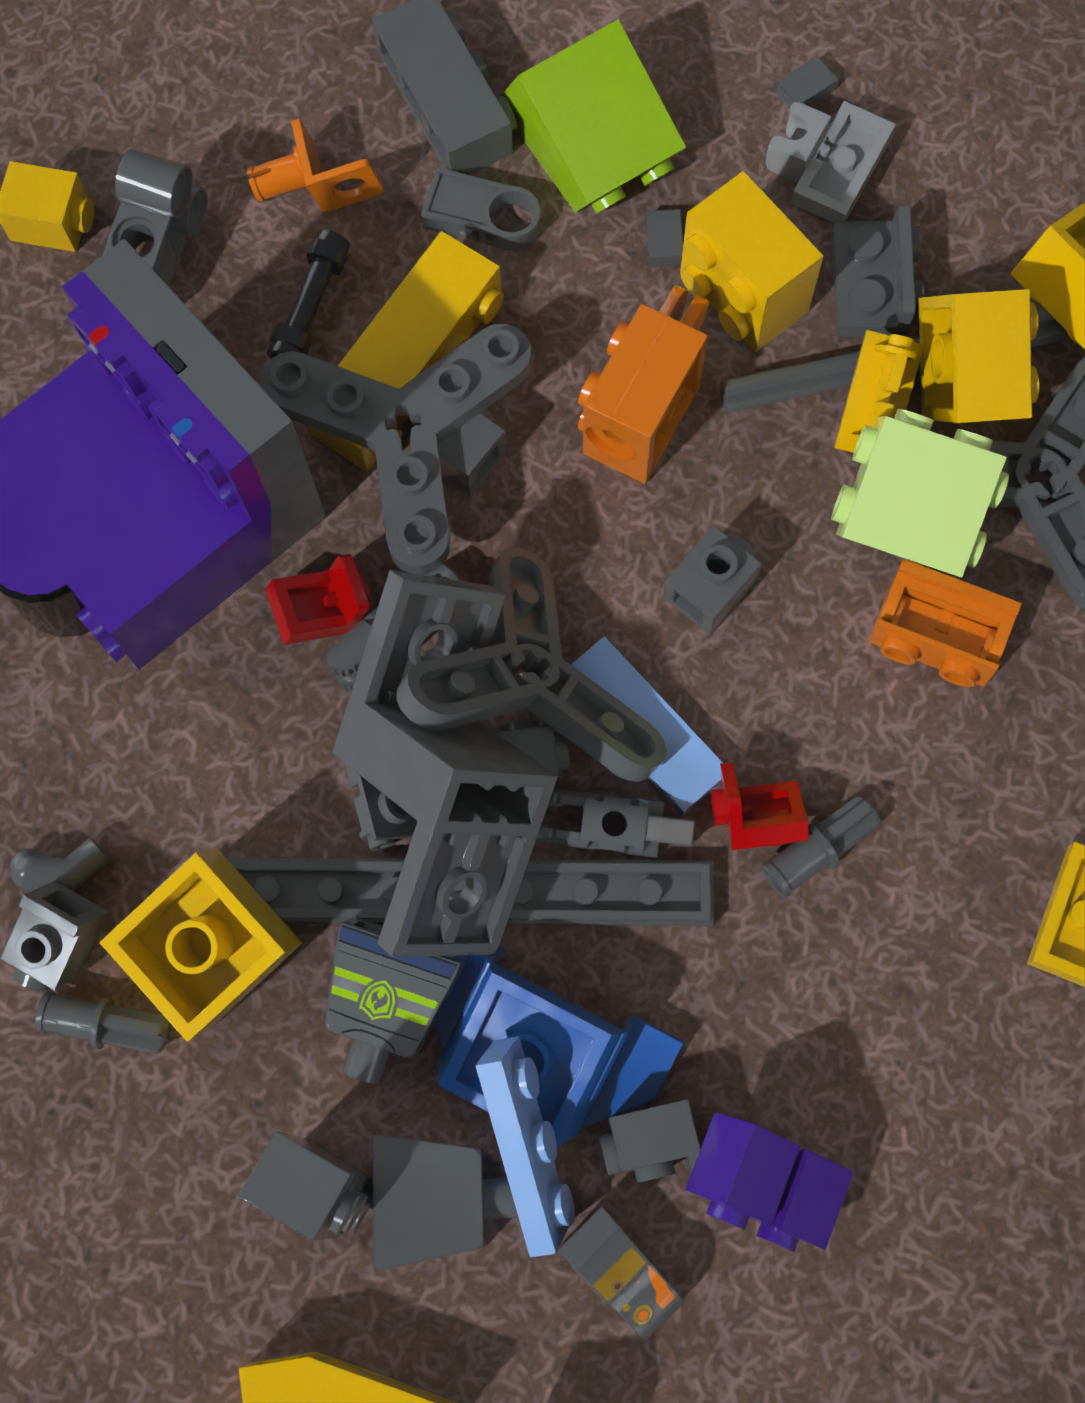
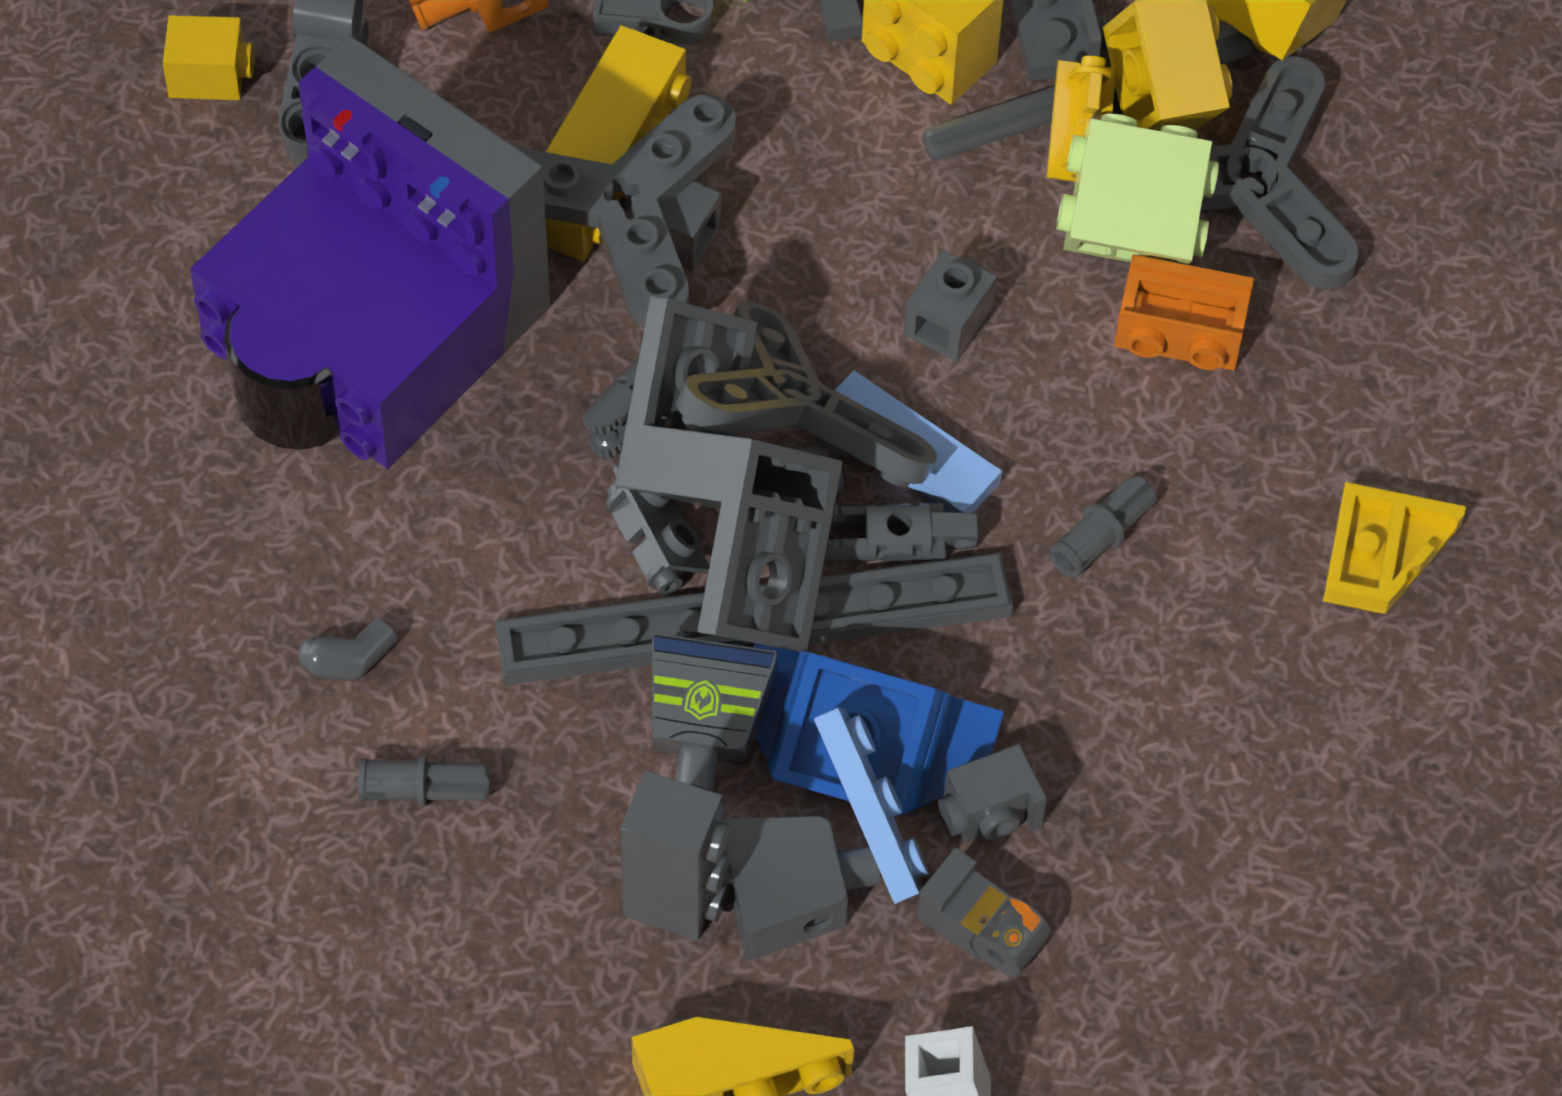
camera: 15 degrees left, 15 degrees down
dark grey brick [0,881,108,991] -> none
yellow brick [99,848,302,1042] -> none
red bracket [265,554,370,645] -> none
black bar [266,229,350,359] -> none
orange brick [578,285,709,484] -> none
dark purple piece [685,1112,853,1252] -> none
red bracket [710,762,809,850] -> none

